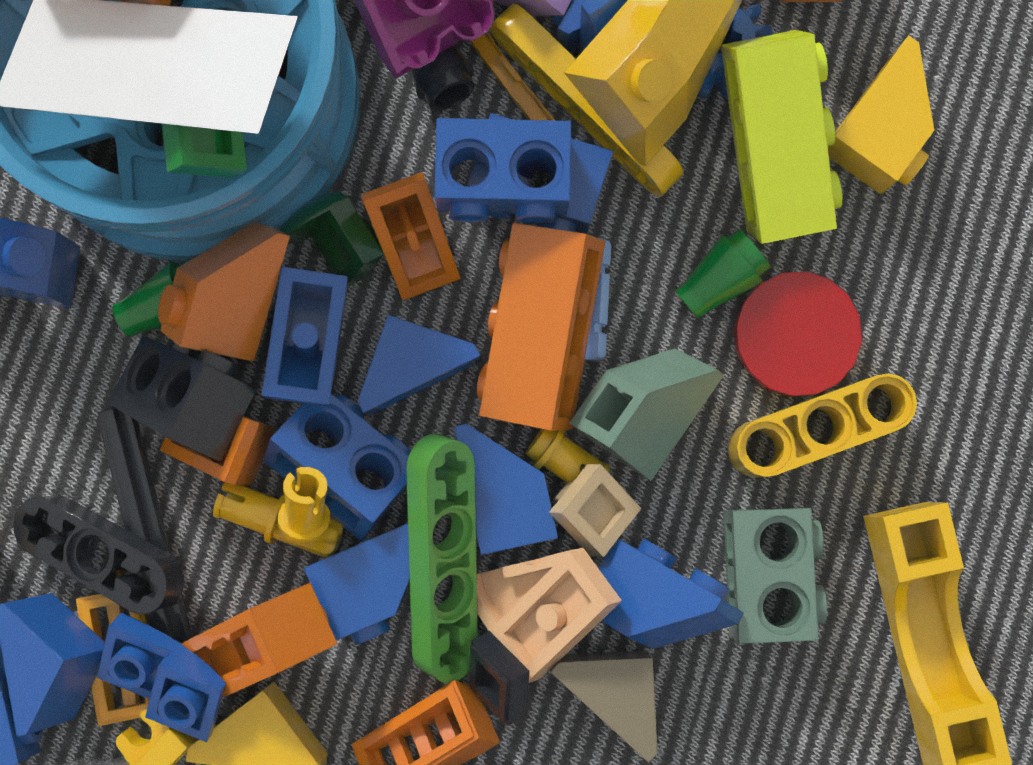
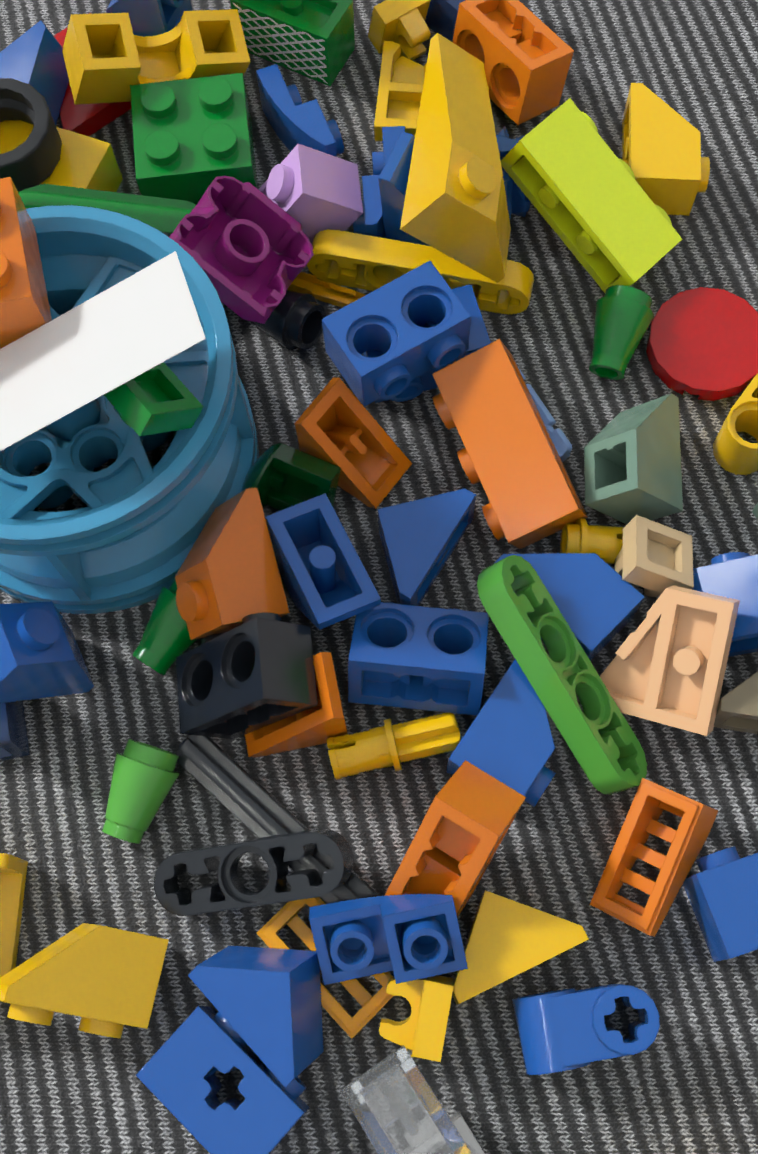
camera: 25 degrees left, 15 degrees down
yellow pin [278,467,330,544] -> none
black tile [469,631,530,726] -> none
none -> bright green cone [102,739,179,844]

